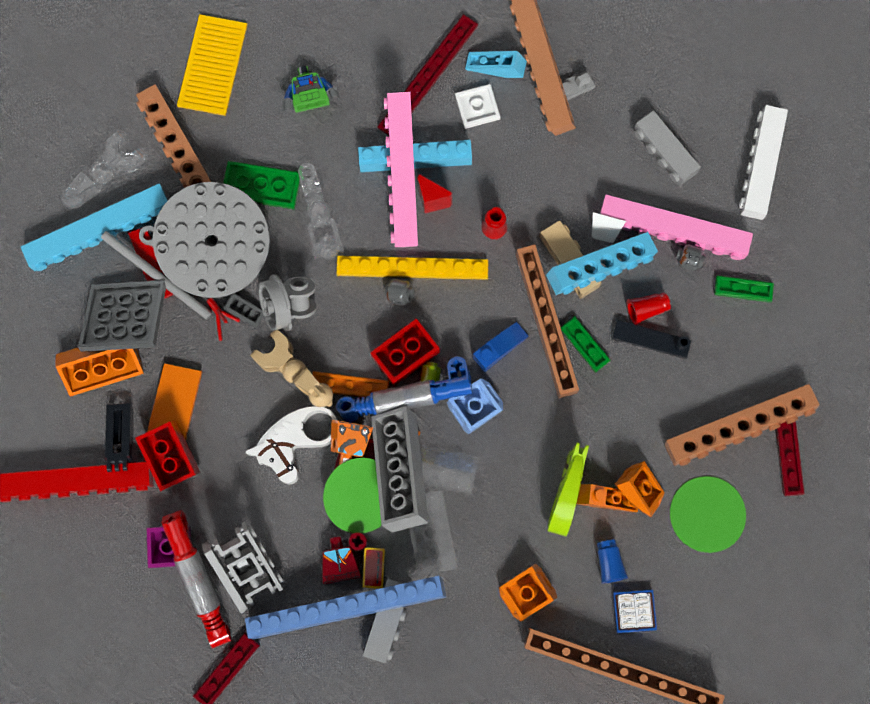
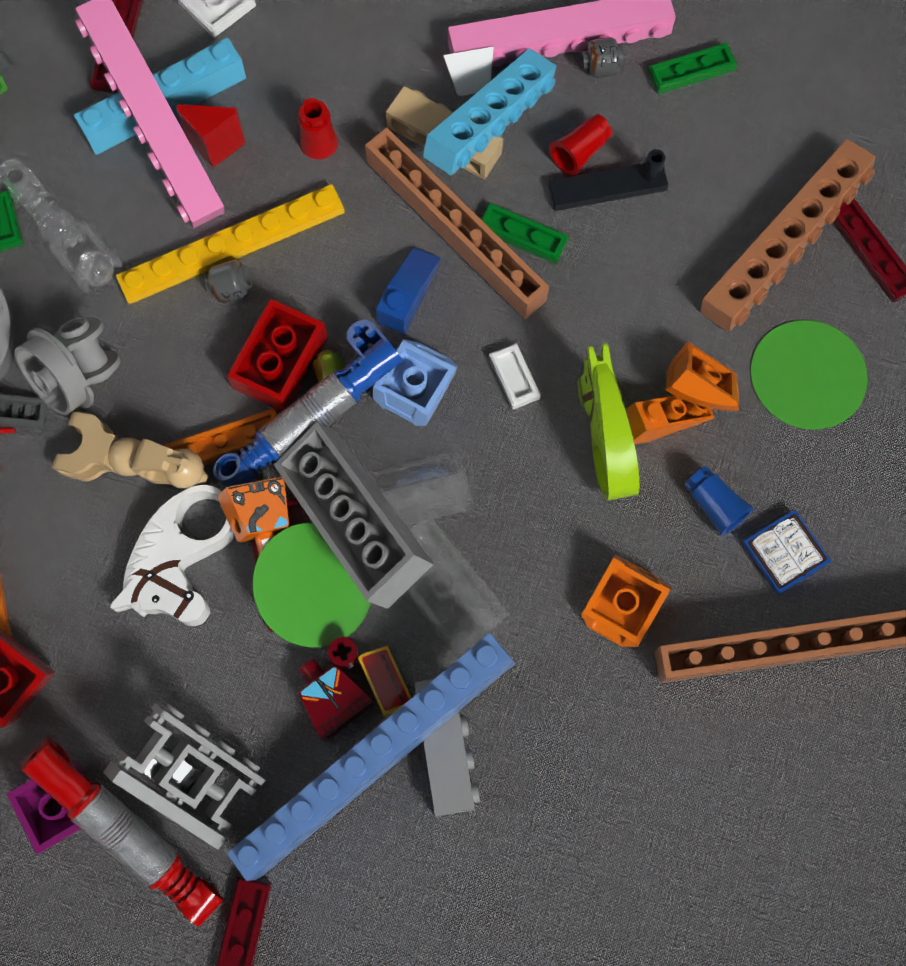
camera: 30 degrees left, 5 degrees down
none -> white tile [489,343,541,410]

